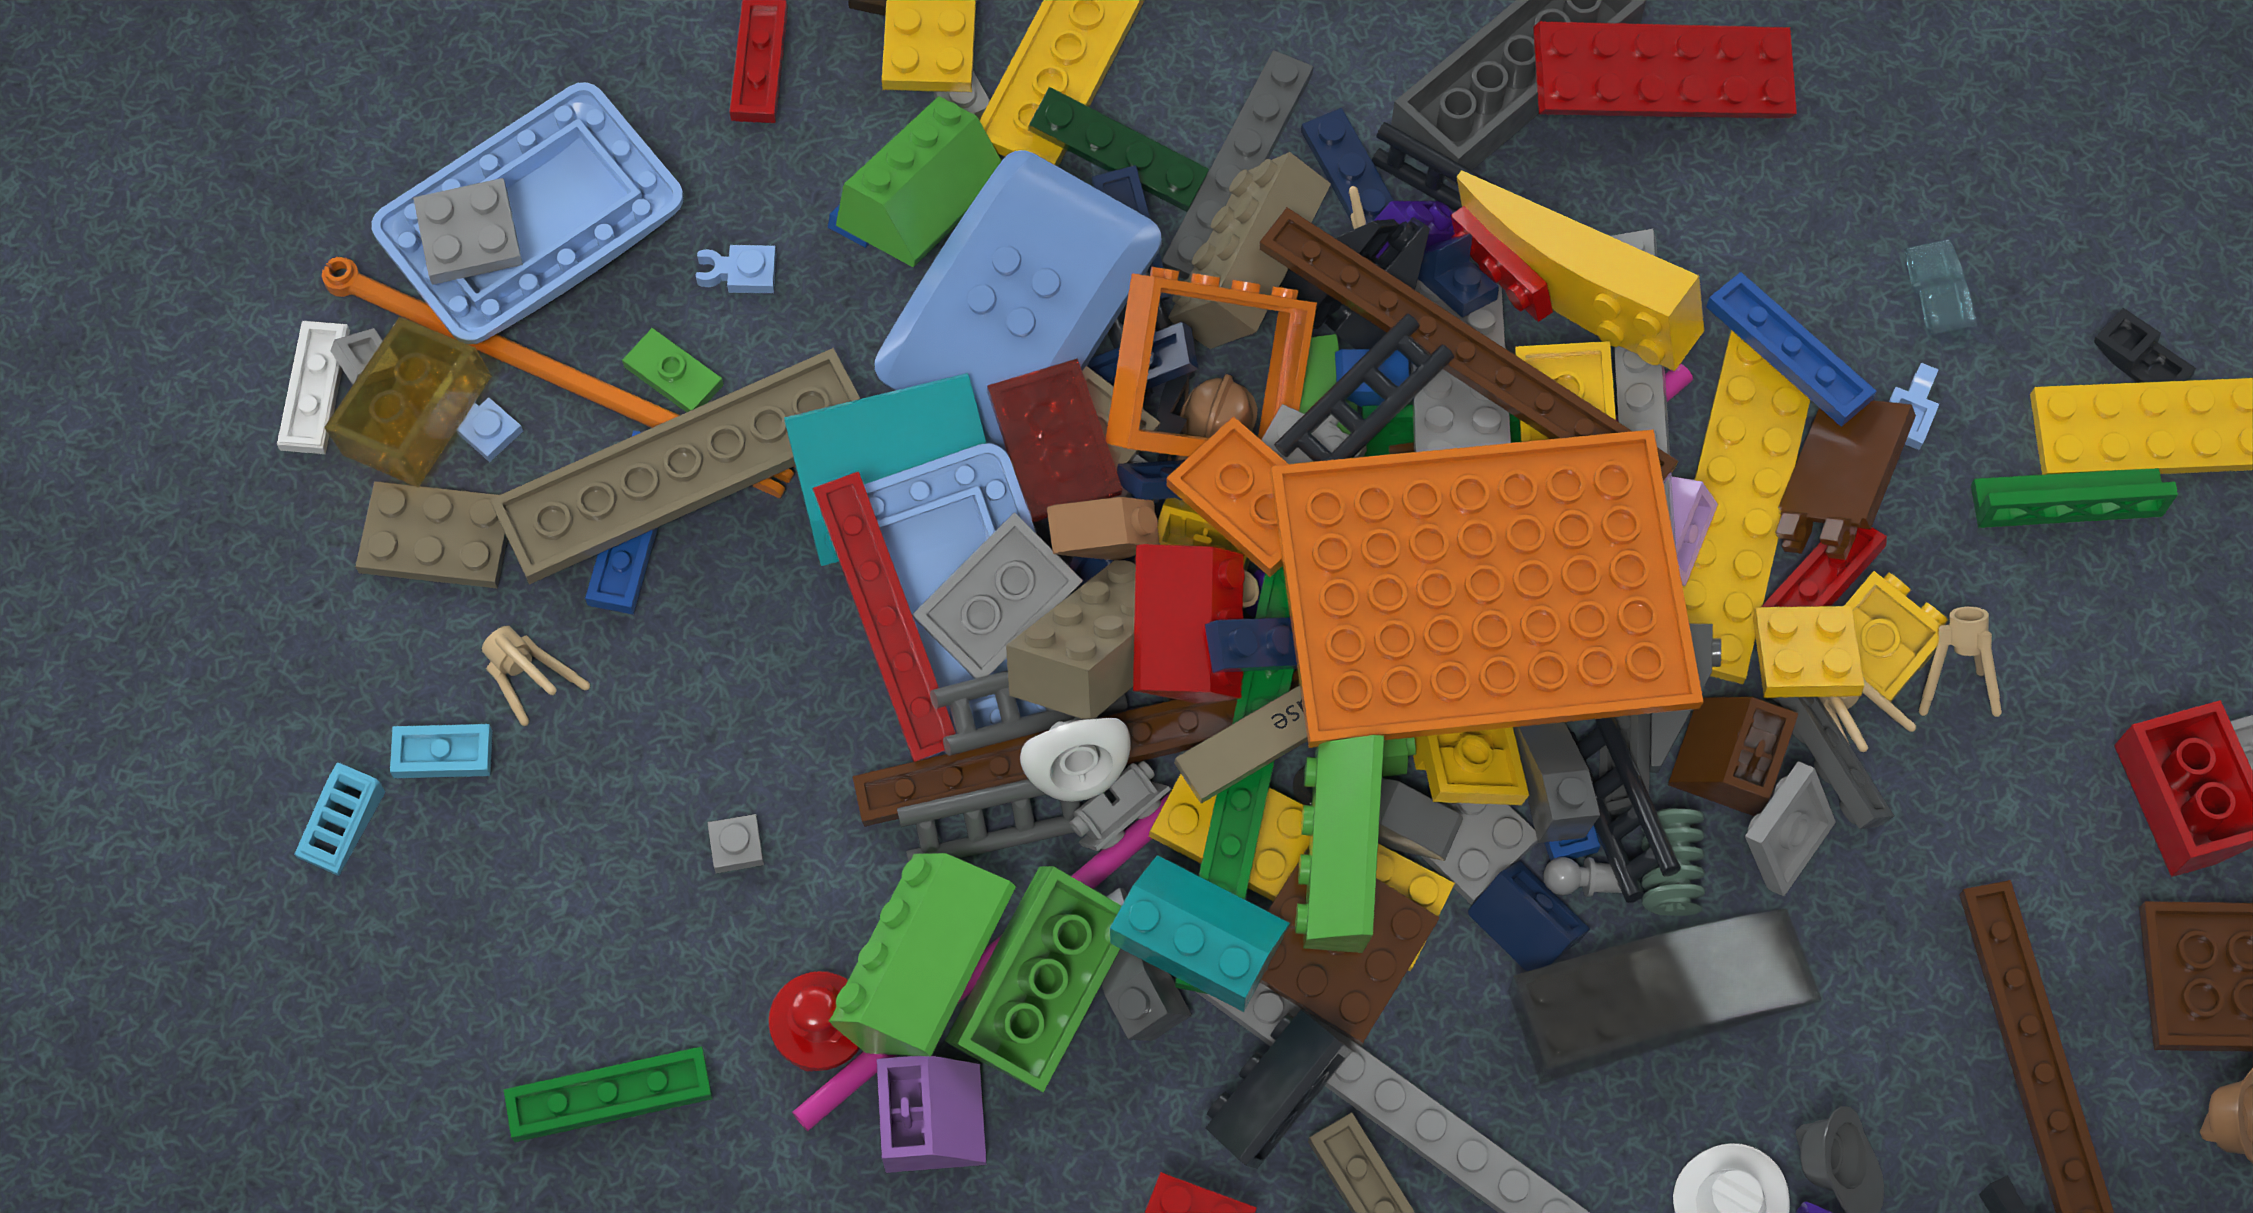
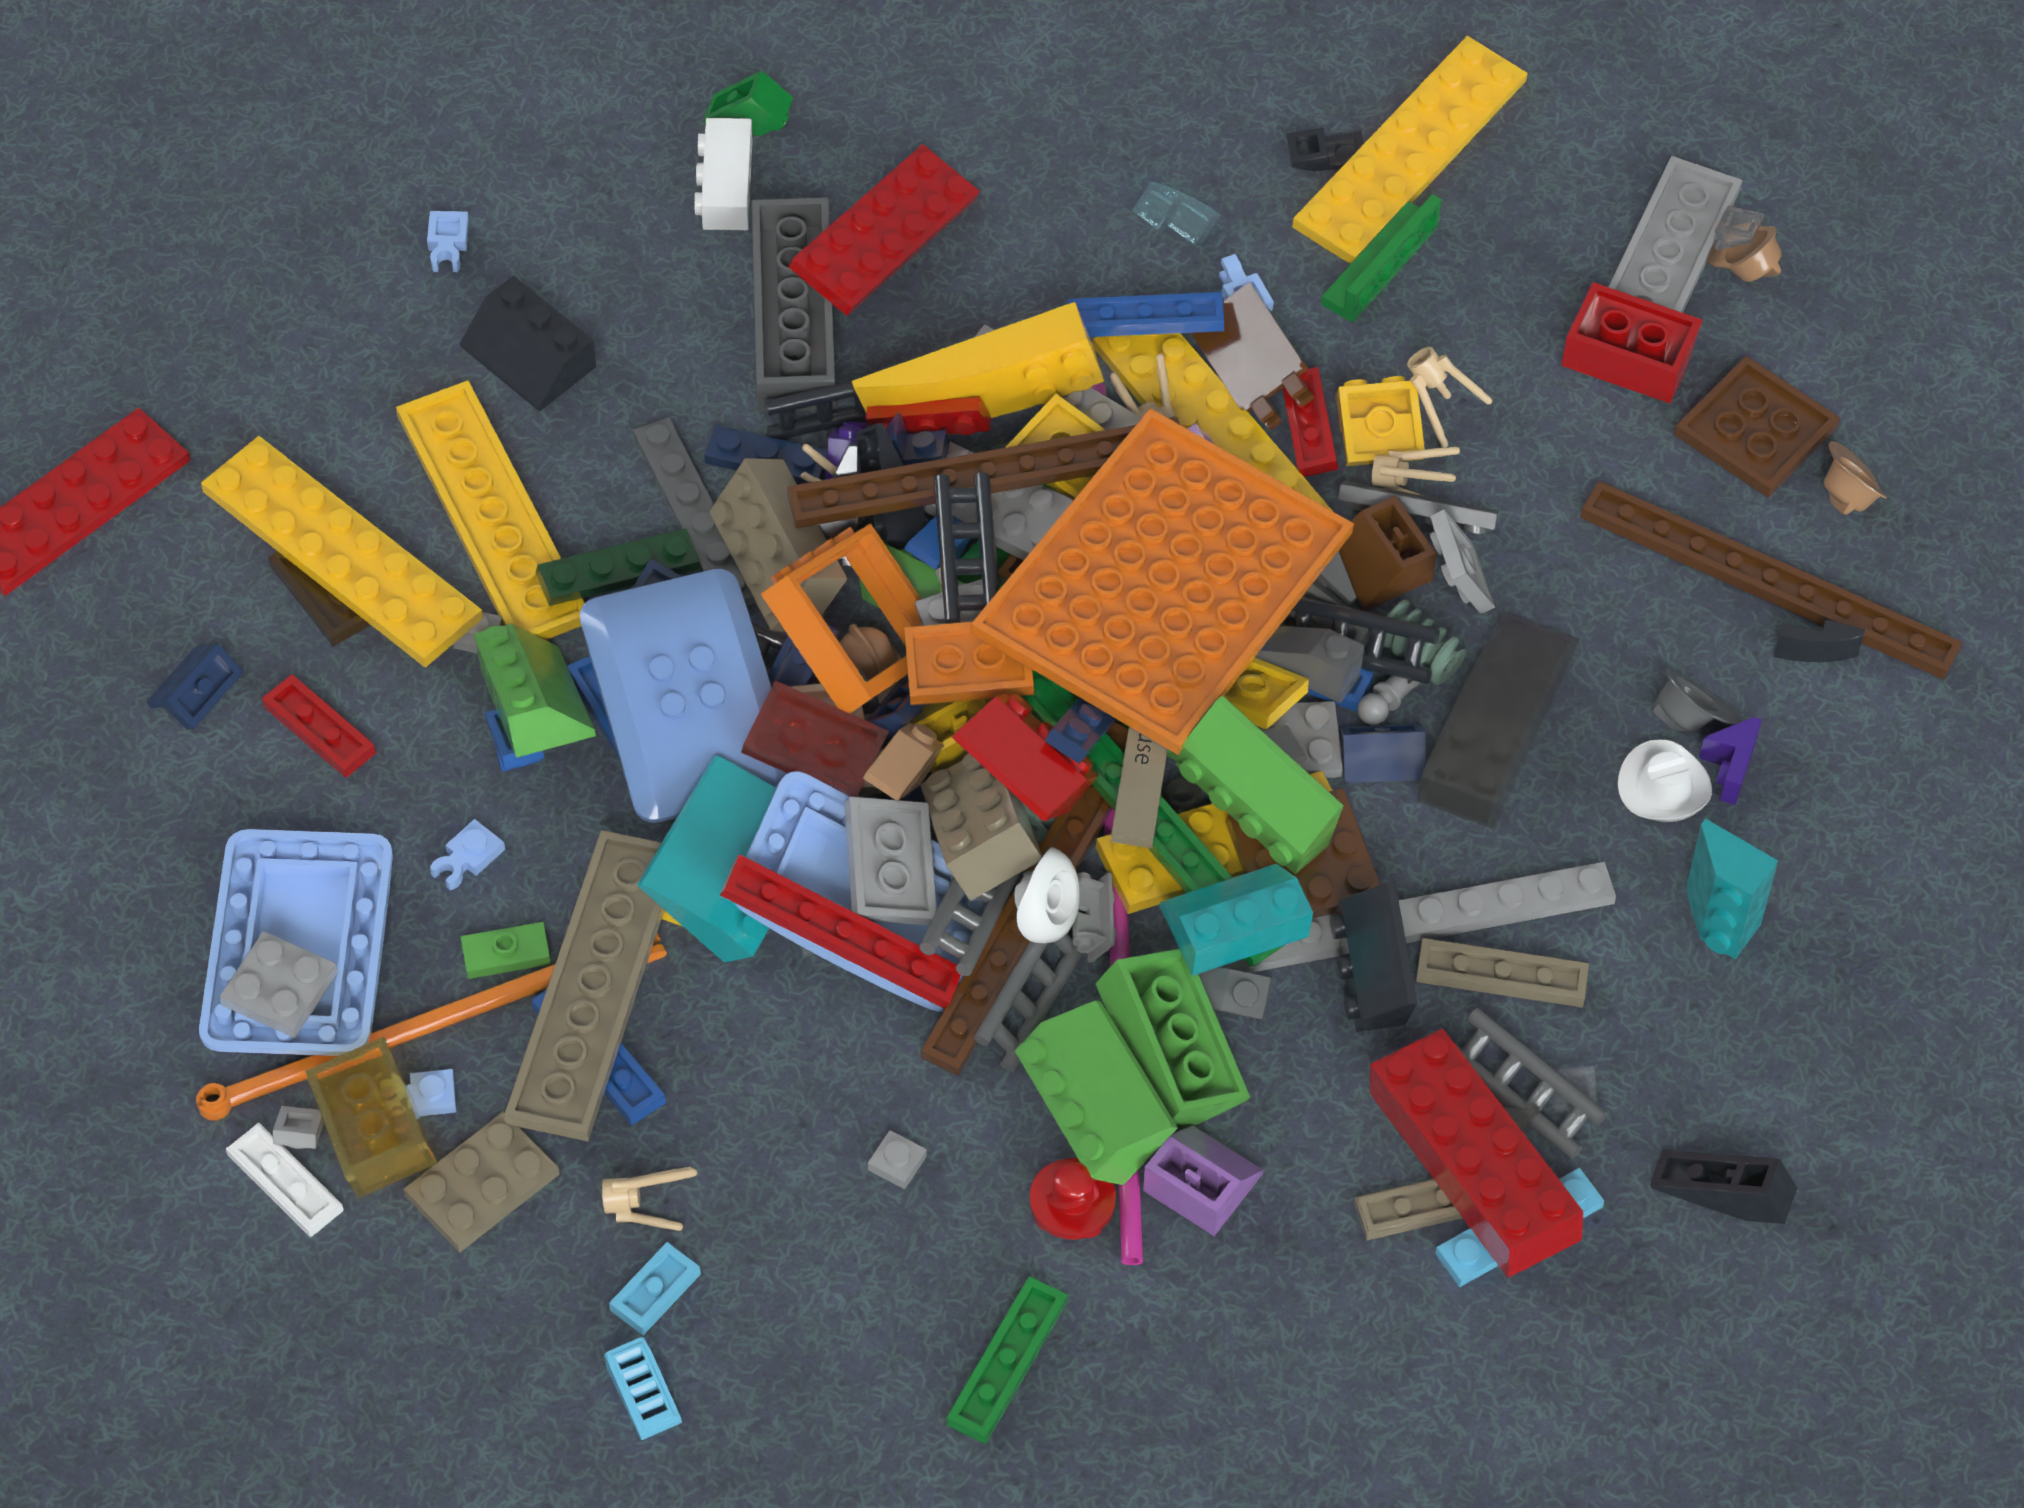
camera: 50 degrees left, 10 degrees down
yellow plate [1753,606,1864,698] -> none
none -> tan plant [1110,354,1176,419]

